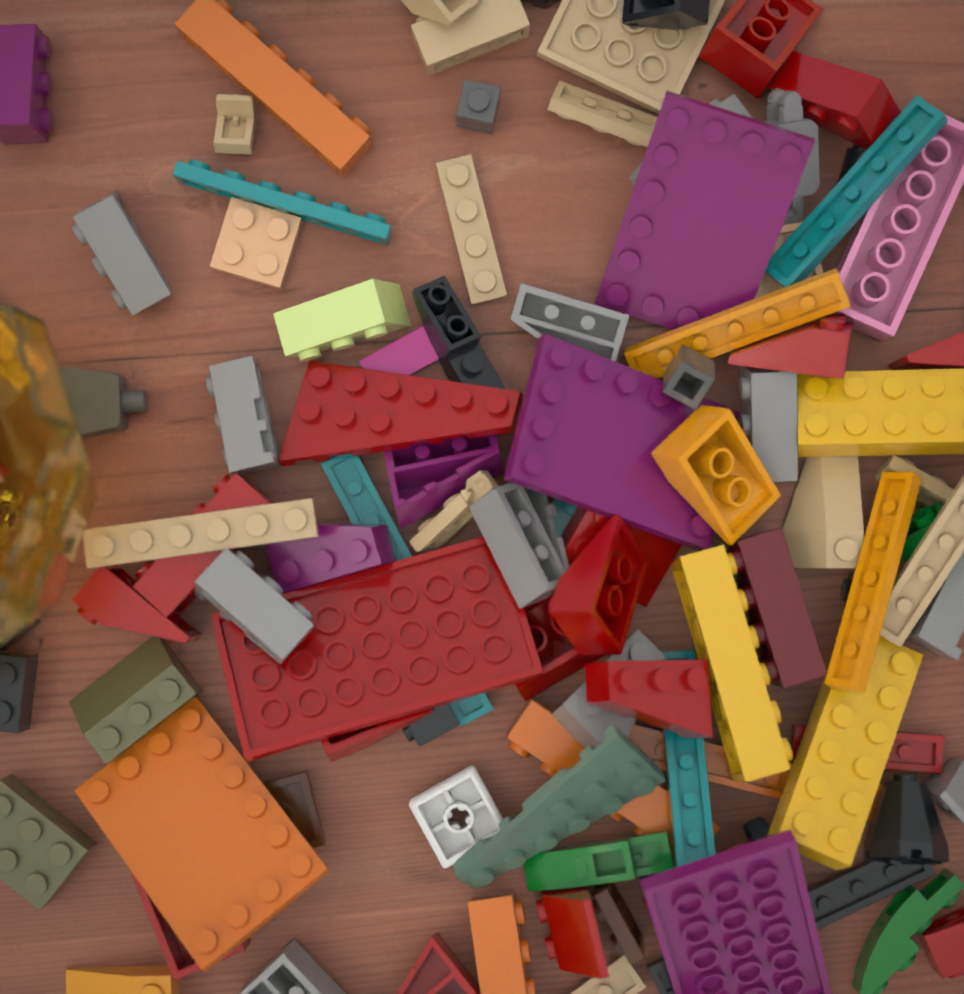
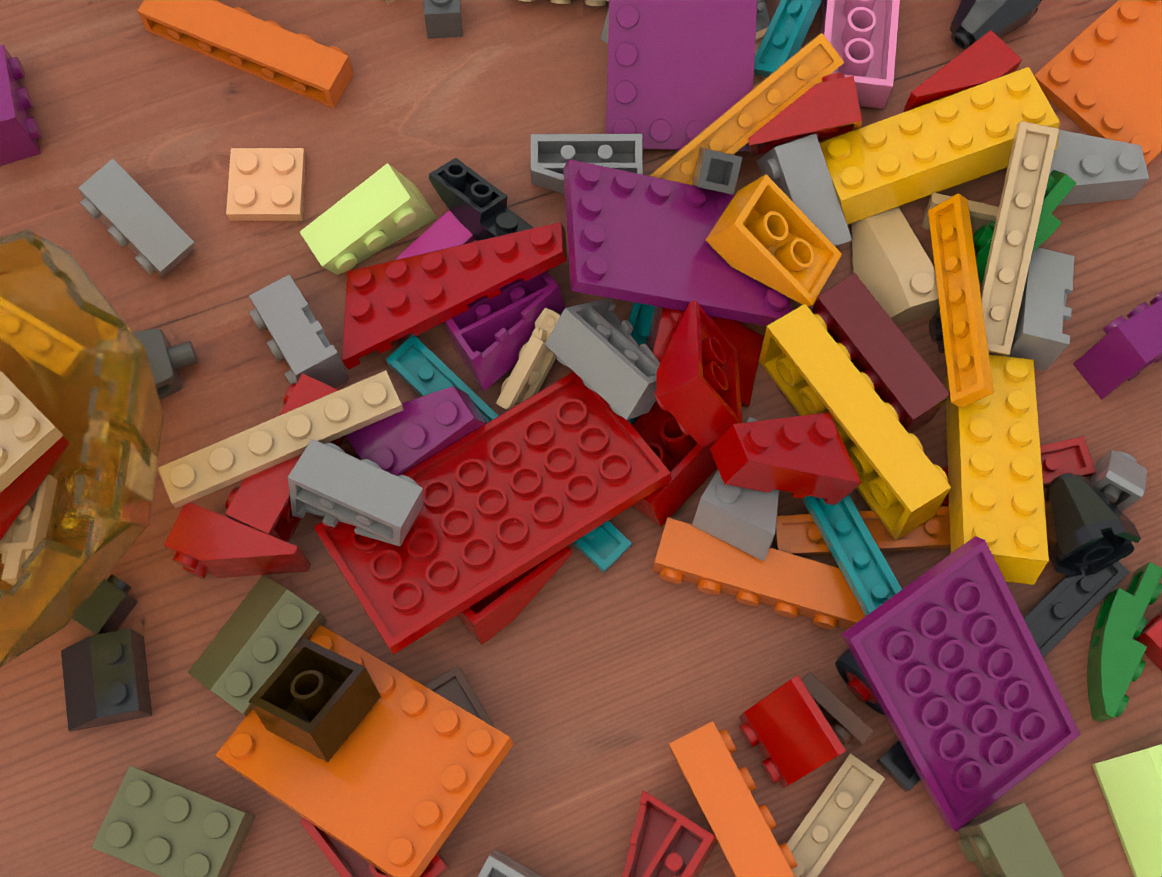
camera: 20 degrees left, 15 degrees down
teal plate [173,159,392,246] -> none
tan bracket [213,94,256,155] -> none
black brick [402,704,460,747] -> none
white brick [409,765,504,868] -> none
tan plate [436,154,507,307] -> none
sand green wing [453,724,666,889] -> none
green slope [523,830,675,891] -> none
none -> dark brown brick [248,638,381,762]

